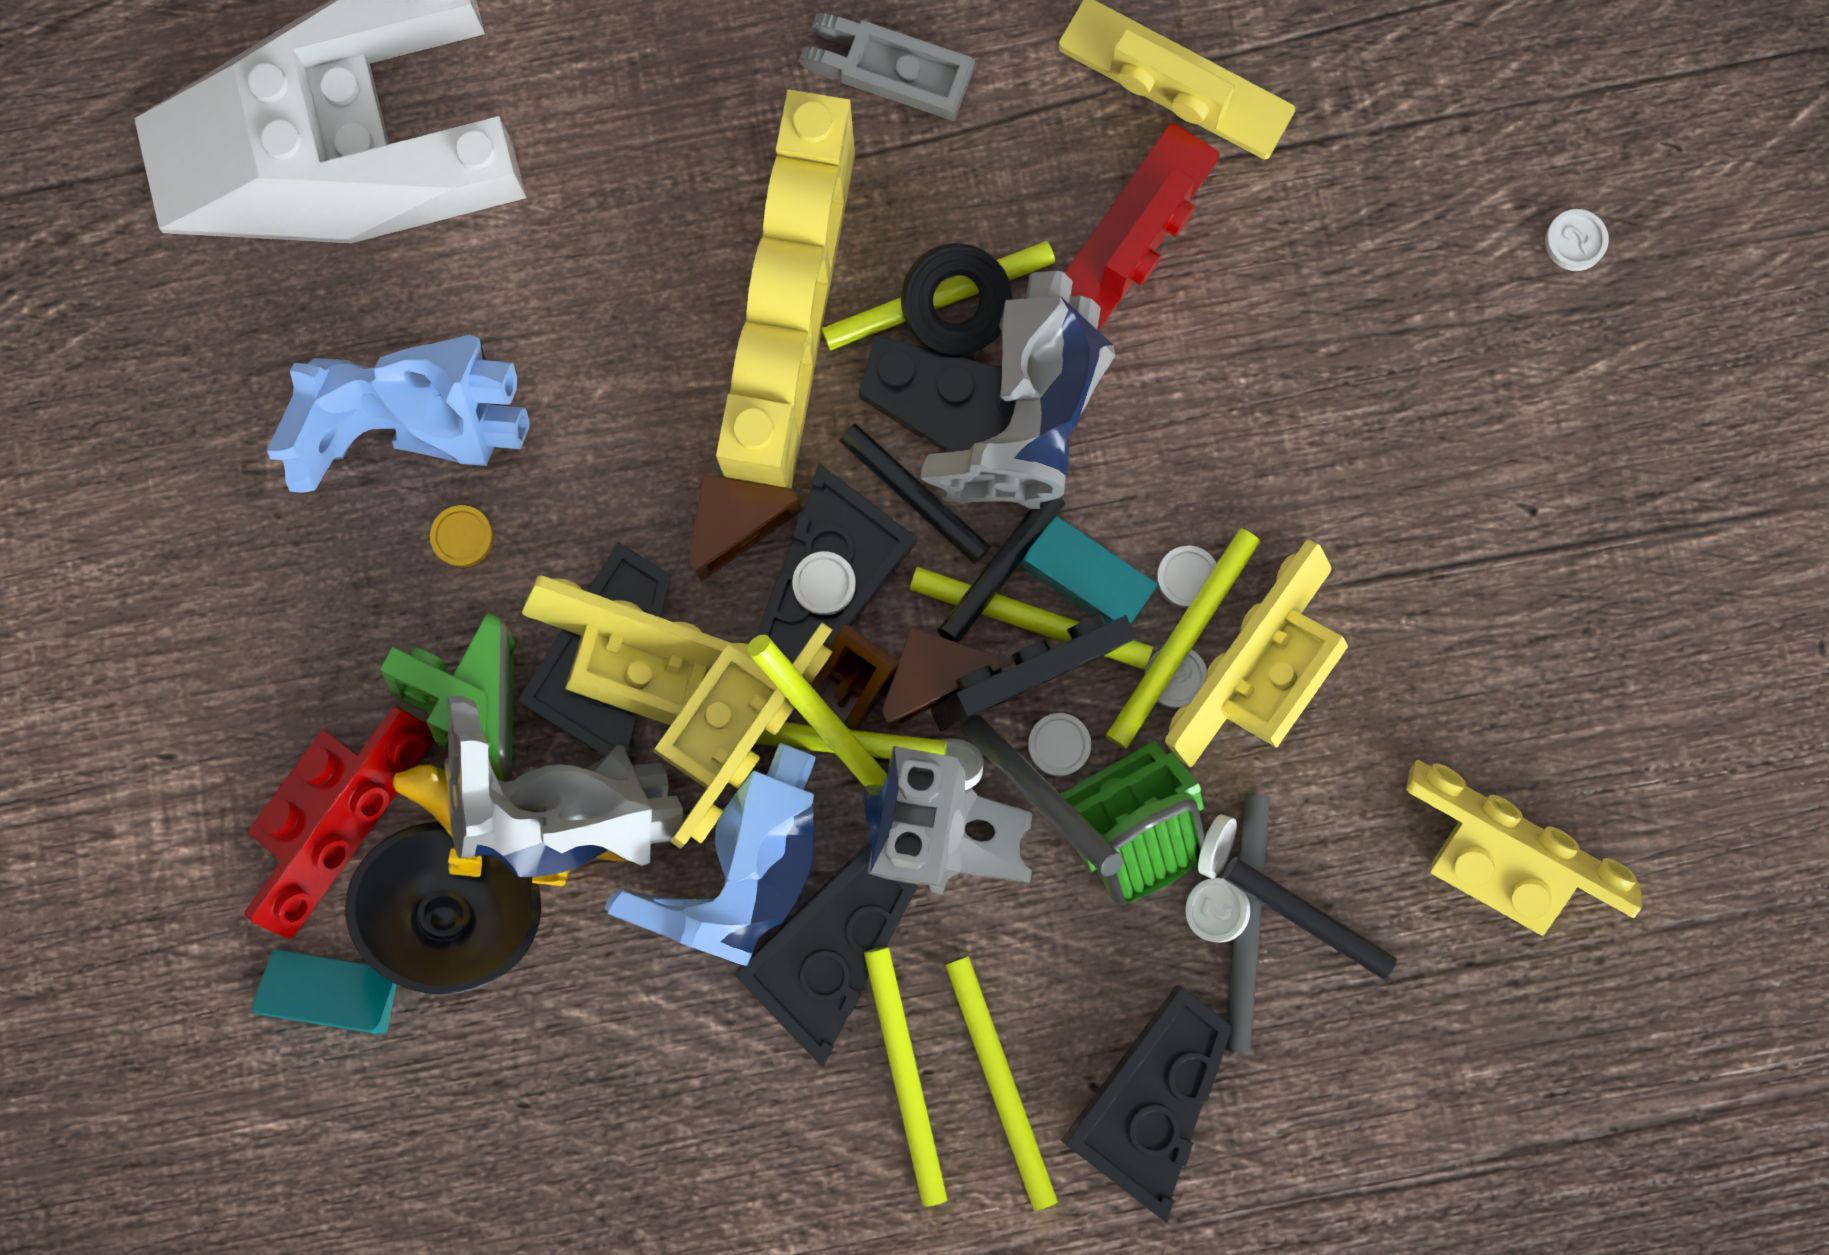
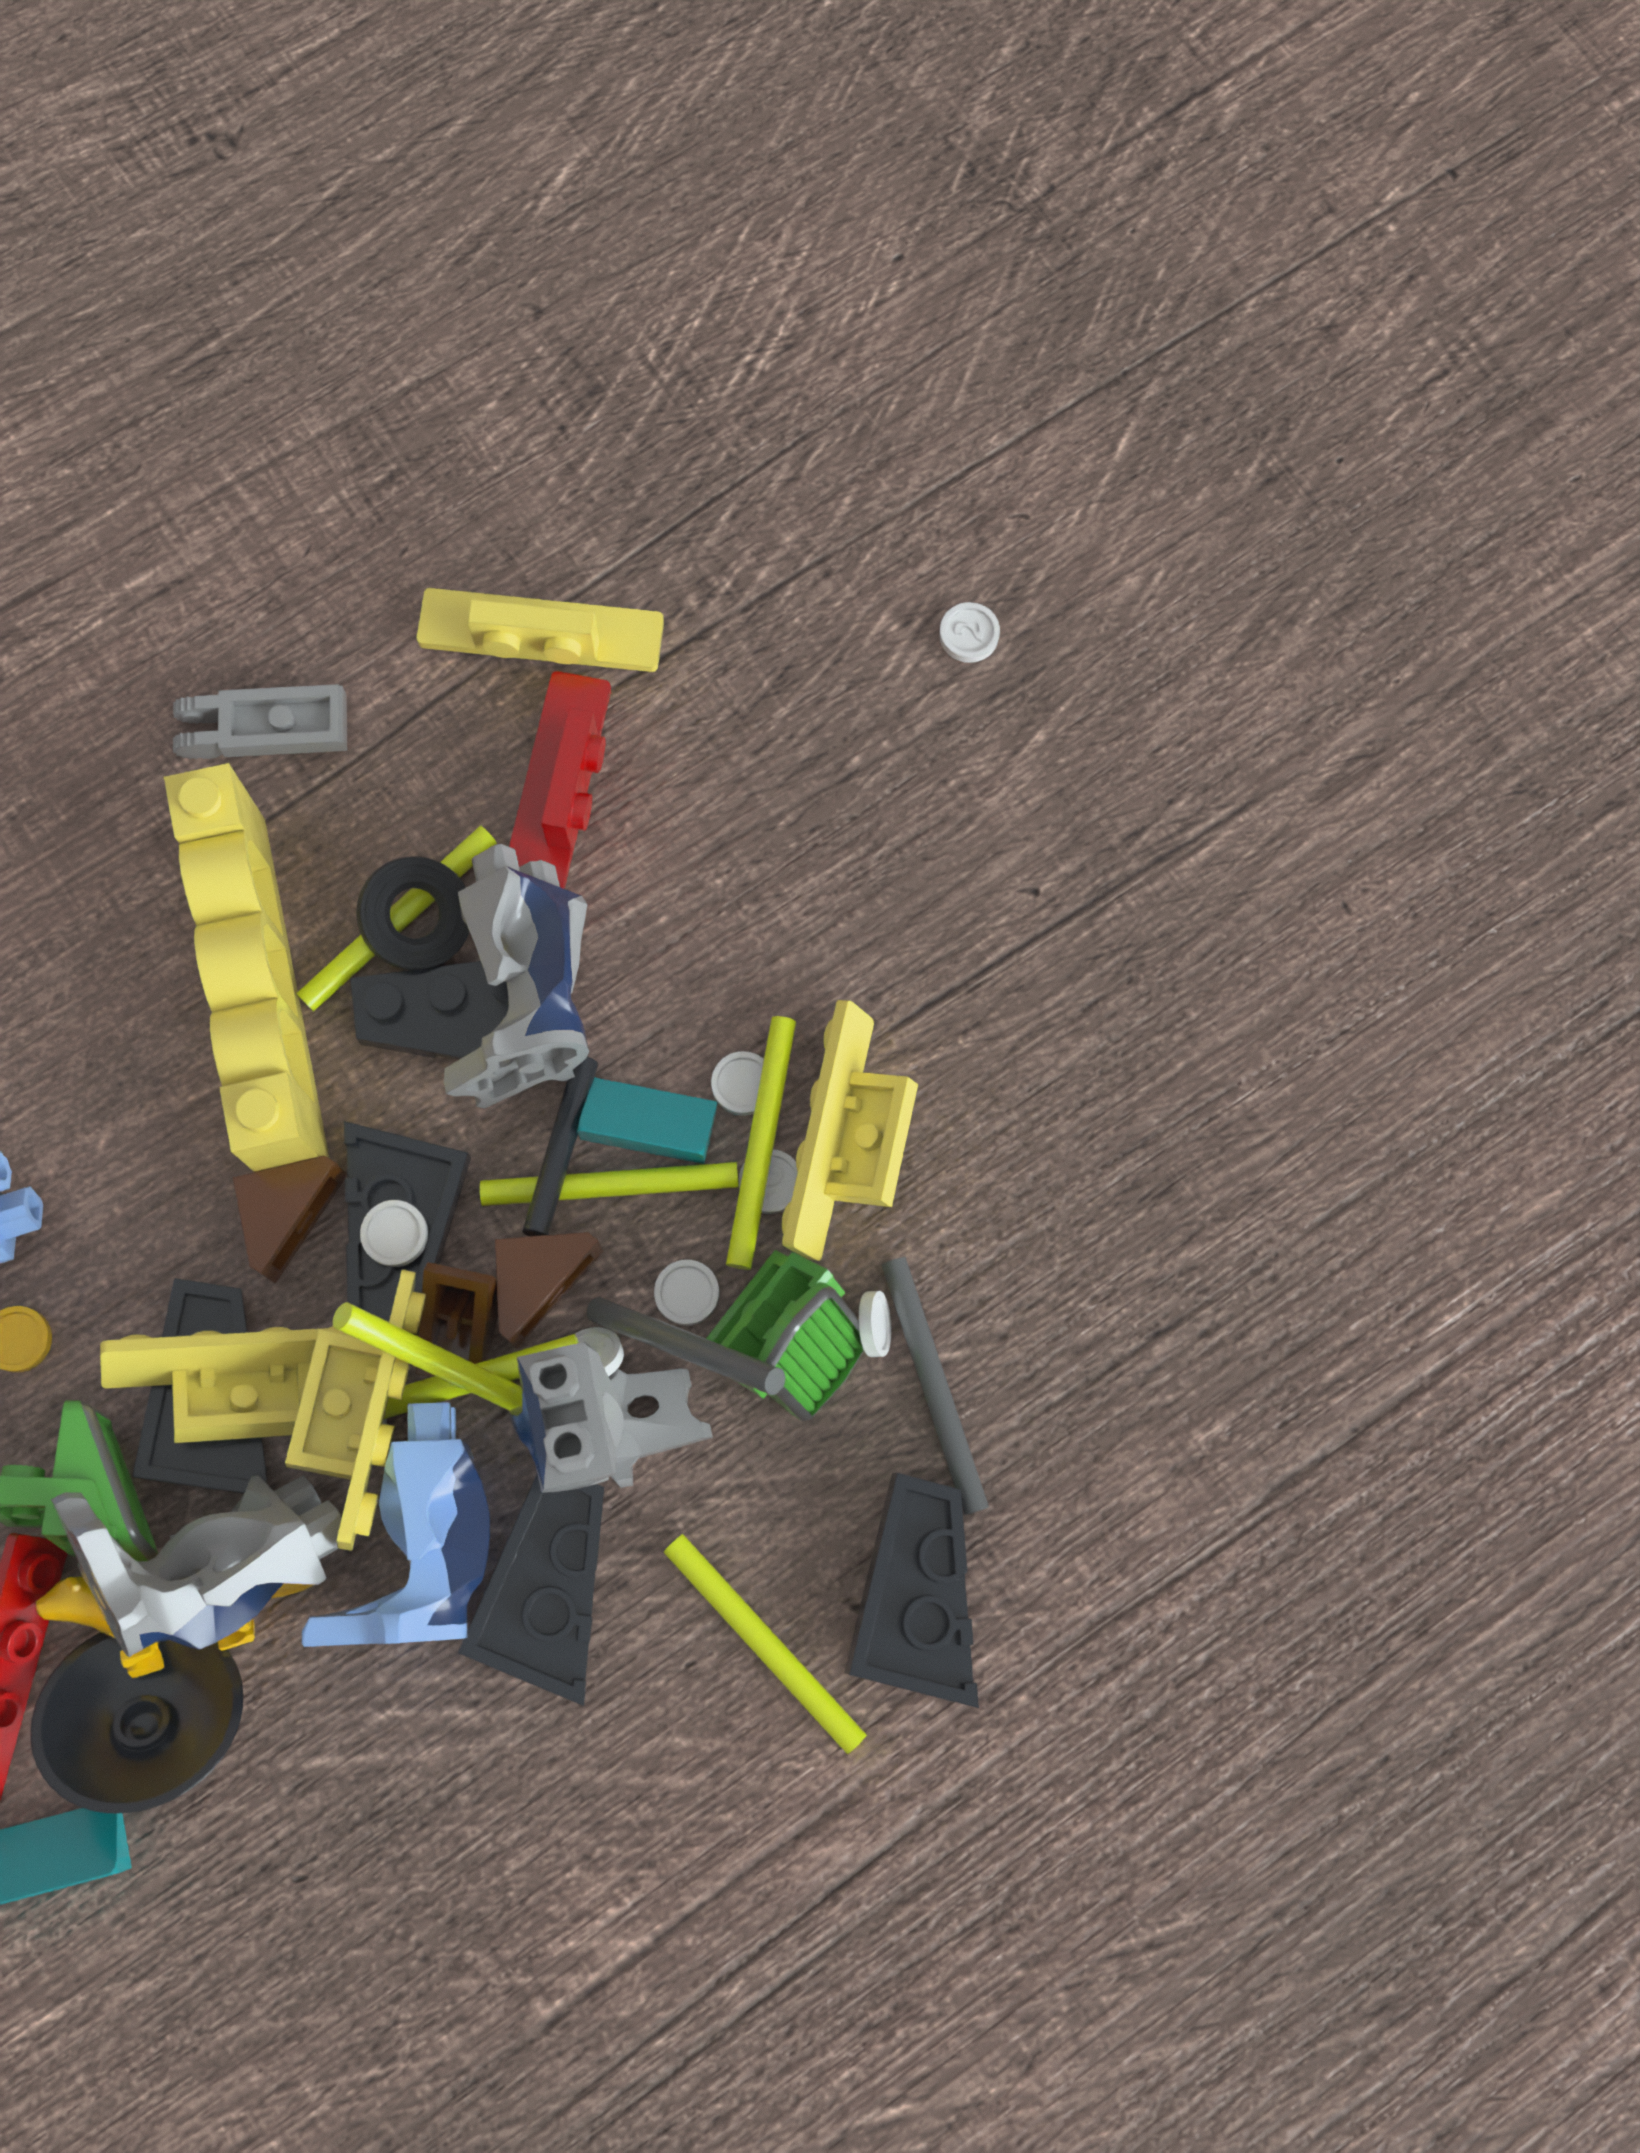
camera: 30 degrees left, 5 degrees down
black bar [839,423,991,565] -> none
neon yellow bar [864,946,948,1207] -> none
black wing [930,613,1137,732] -> none
white piece [1186,878,1250,943] -> none
black bar [1222,857,1397,979] -> none
light yellow bracket [1406,760,1642,936] -> none

